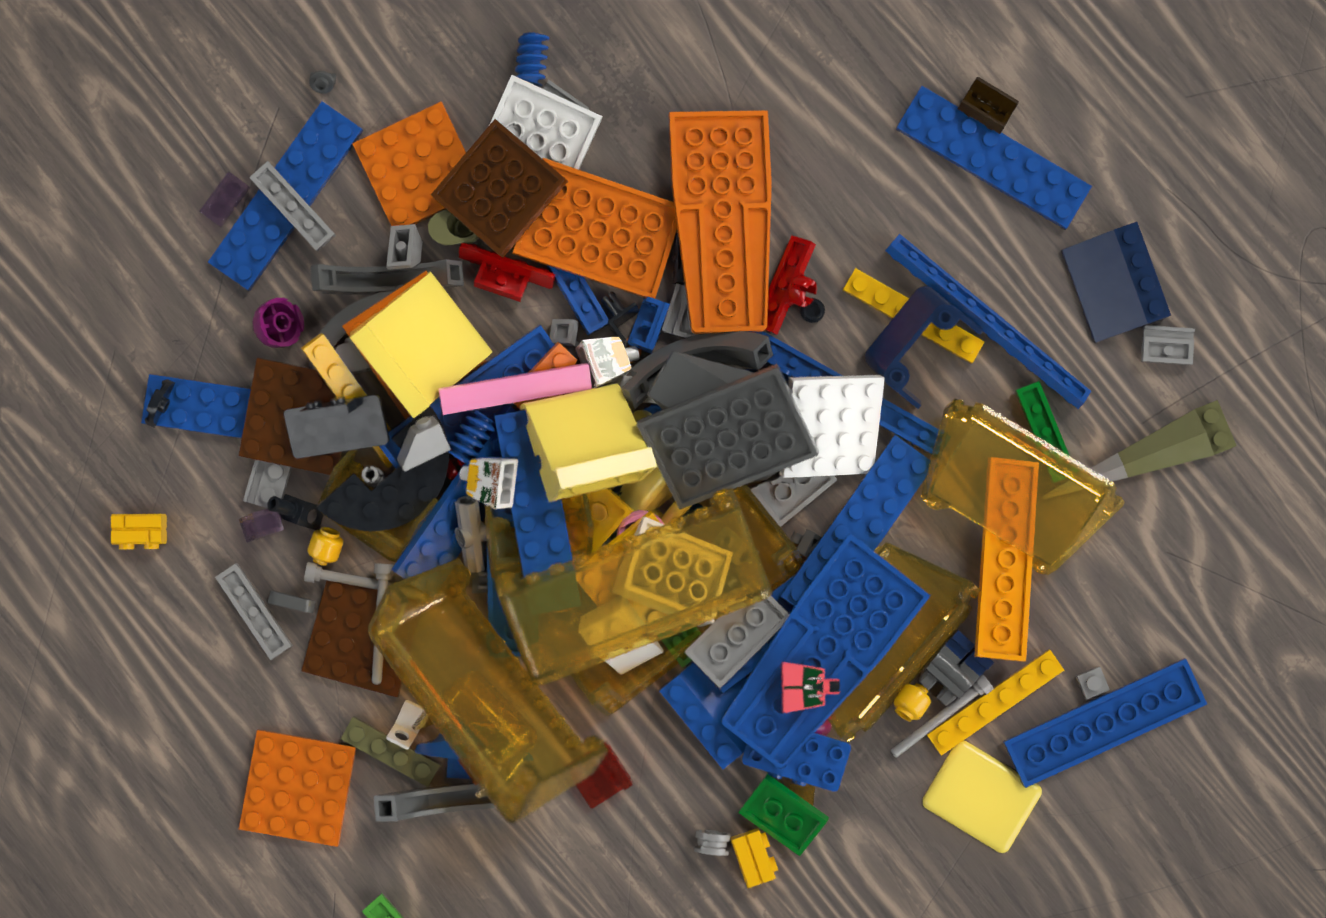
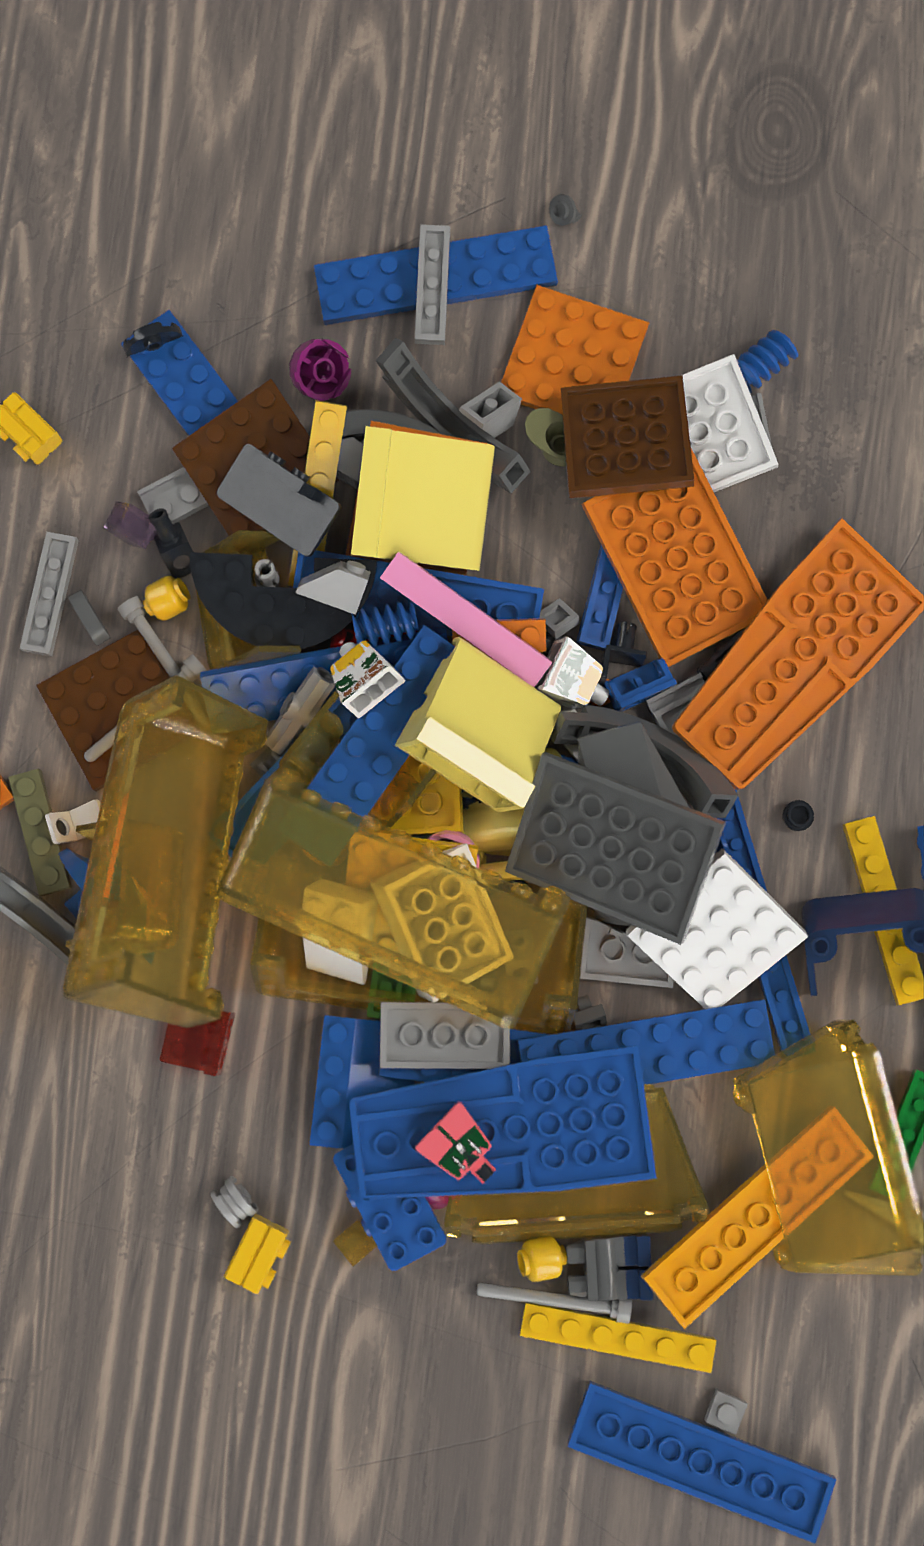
camera: 45 degrees right, 5 degrees down
clear purple plate [199,172,250,227] -> none
red bracket [459,243,555,302] -> none
green plate [738,774,829,856] -> none
red plate [764,235,817,335] -> none
light yellow piece [922,740,1042,853] -> none

